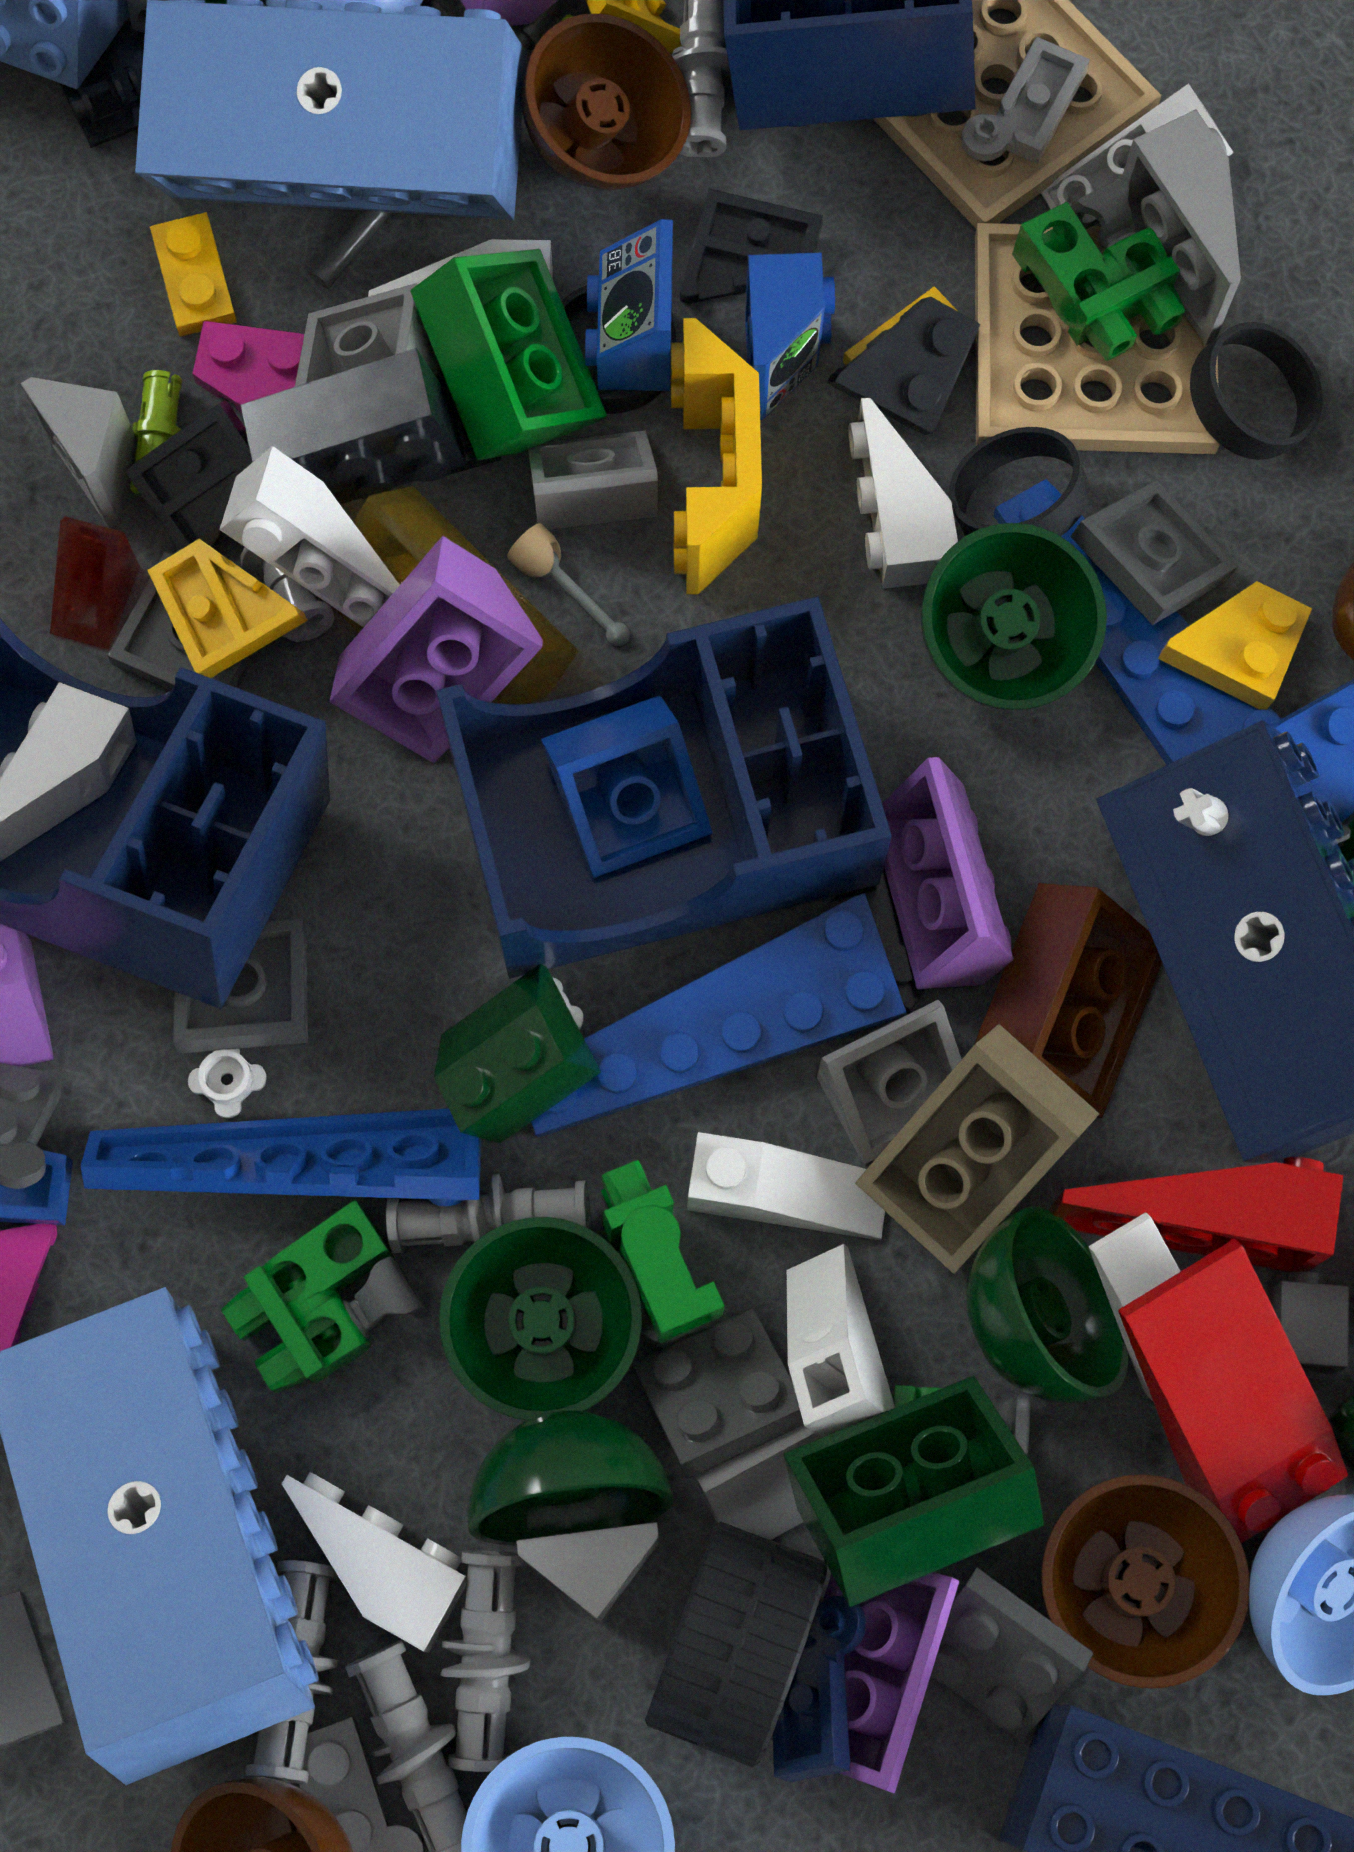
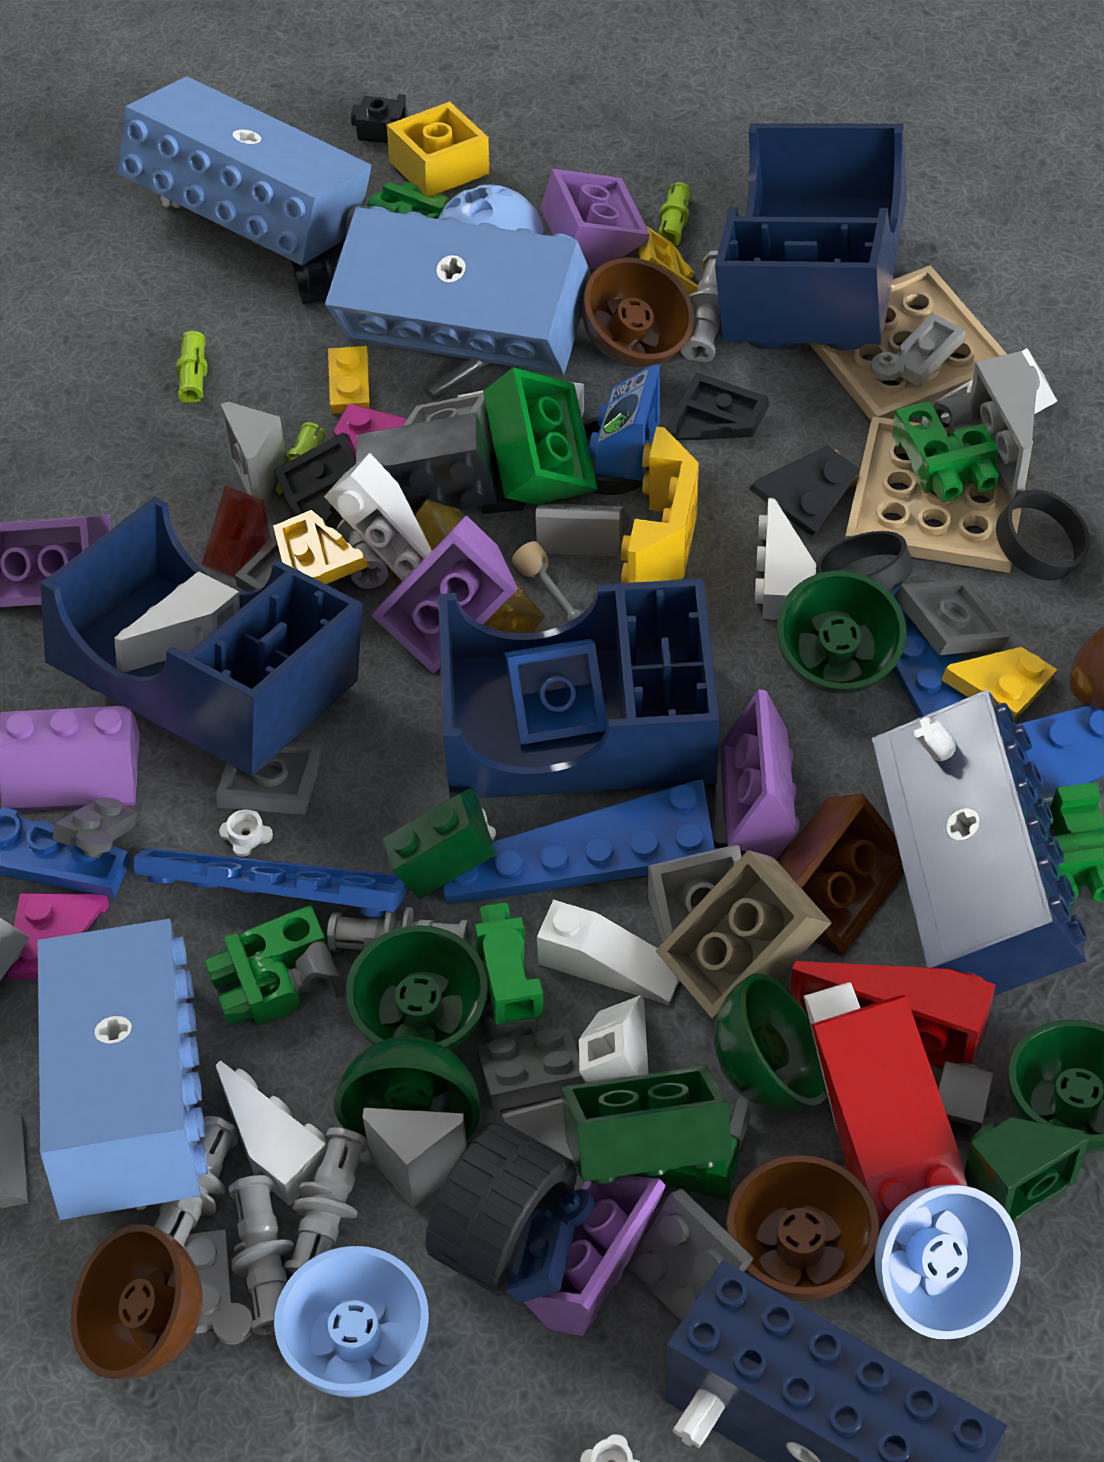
camera: 15 degrees right, 20 degrees down
blue slope [745,253,835,421] -> none

